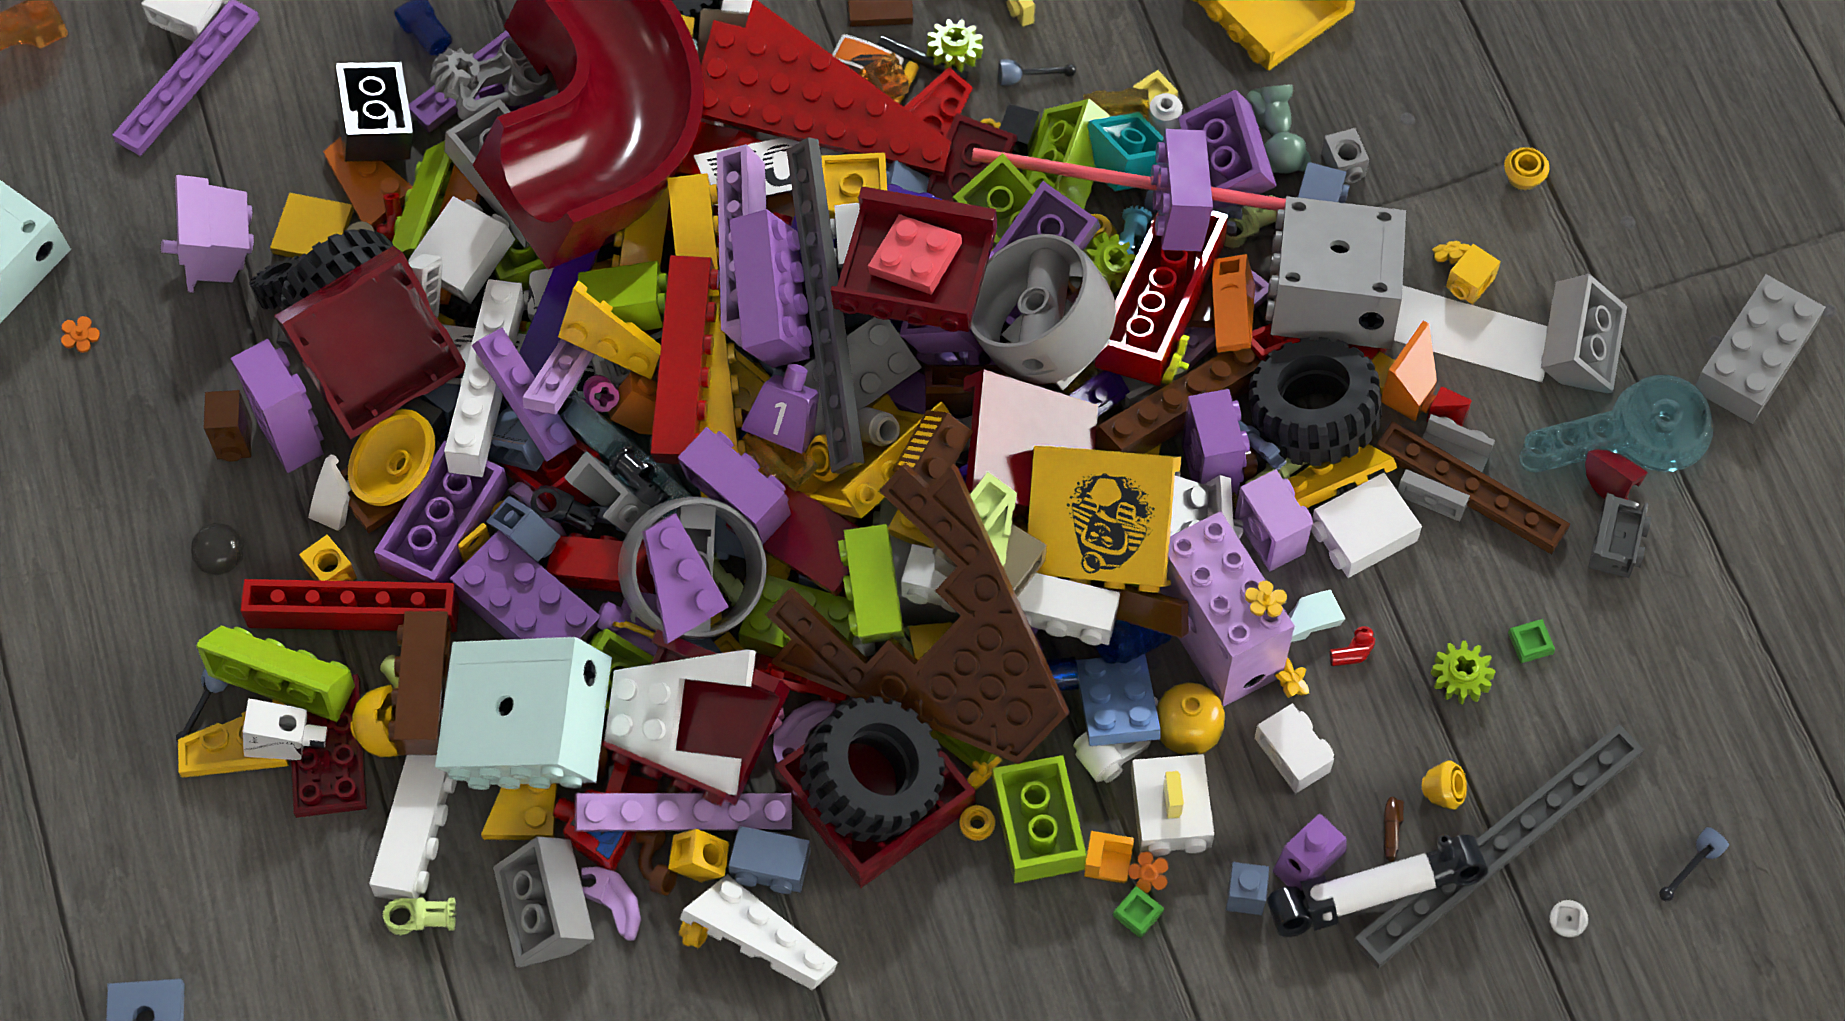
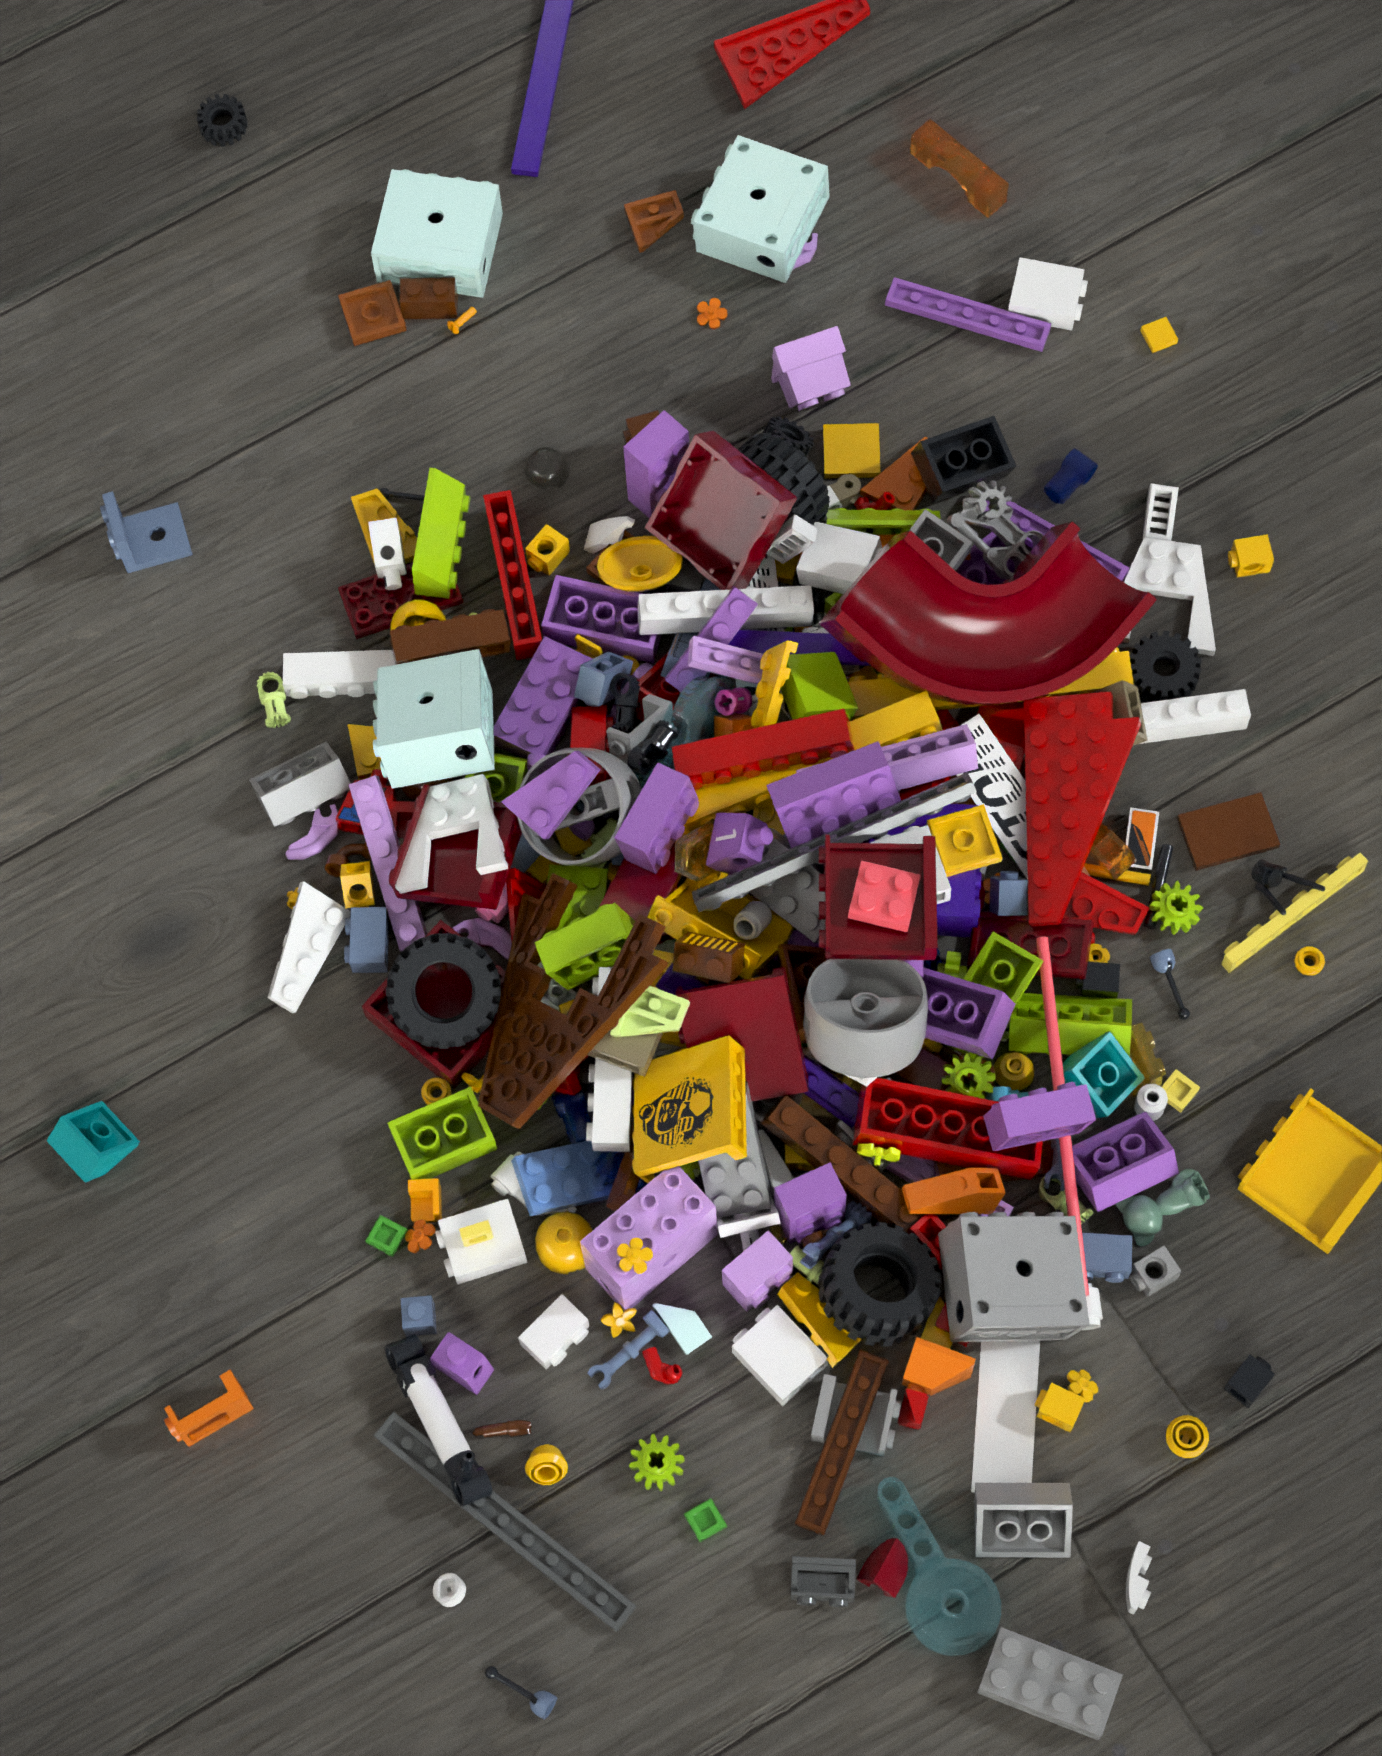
camera: 80 degrees right, 5 degrees up
none -> sand blue piece [588,1310,670,1390]
none -> white slope [1126,1541,1152,1615]
none -> black brick [1224,1354,1275,1409]

